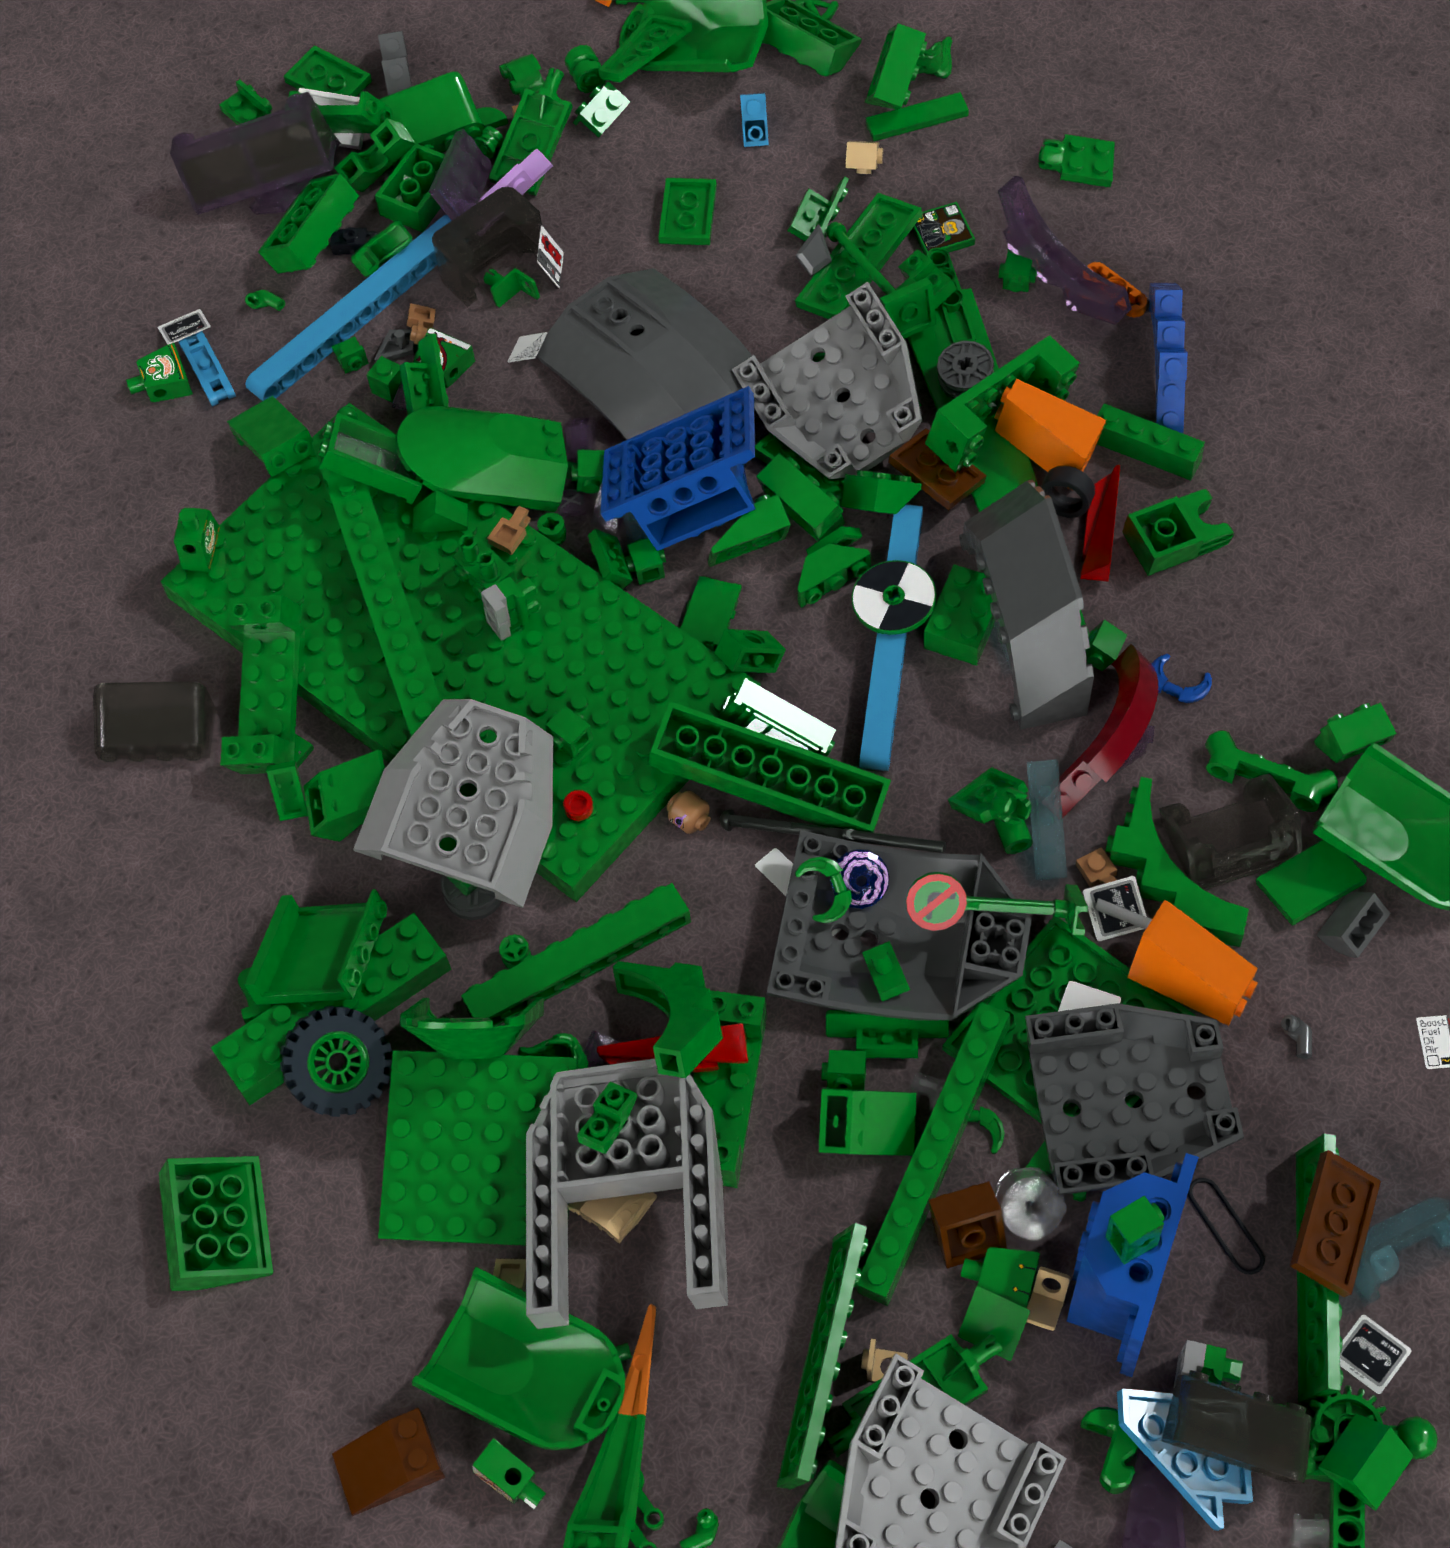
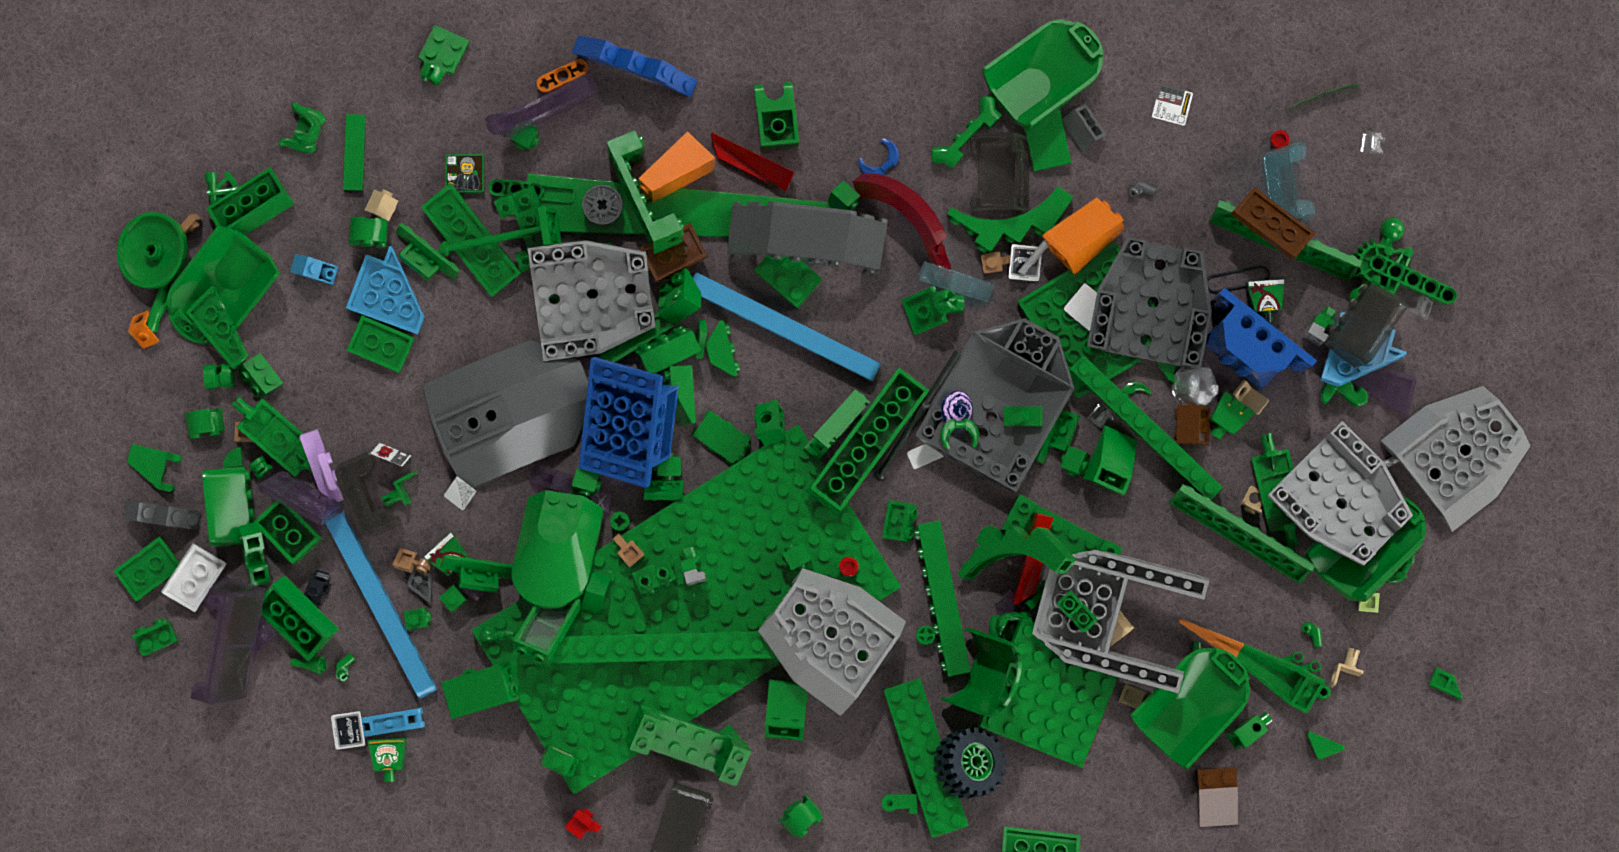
camera: 75 degrees left, 25 degrees up
green panel [244,889,387,1005] -> none
green tile [266,761,308,821] -> none
green panel [285,91,392,133] -> none
green animal [351,220,413,277] -> none
medium nougat head [666,791,711,834] -> none
dark grey piece [796,225,832,277] -> none
piece [852,560,937,635] -> none
green slope [864,23,927,110] -> none
green piece [905,872,1088,935] -> none
green sticker [958,1286,1030,1361] -> none
black tyre [1041,466,1095,518] -> none
green brick [1097,404,1205,481] -> none
green brick [1105,1195,1165,1265] -> none
green slope [1314,702,1397,763] -> none
green slope [1318,1414,1414,1511] -> none
sticker [1340,1315,1412,1394] -> none
none -> green flag [127,444,182,493]
none -> green cone [290,656,327,675]
none -> dark azure wing [346,246,425,335]
none -> green brick [348,217,388,248]
none -> red brick [565,808,603,839]
none -> green brick [778,794,823,838]
none -> green bracket [882,500,918,543]
none -> torso [1245,279,1285,322]

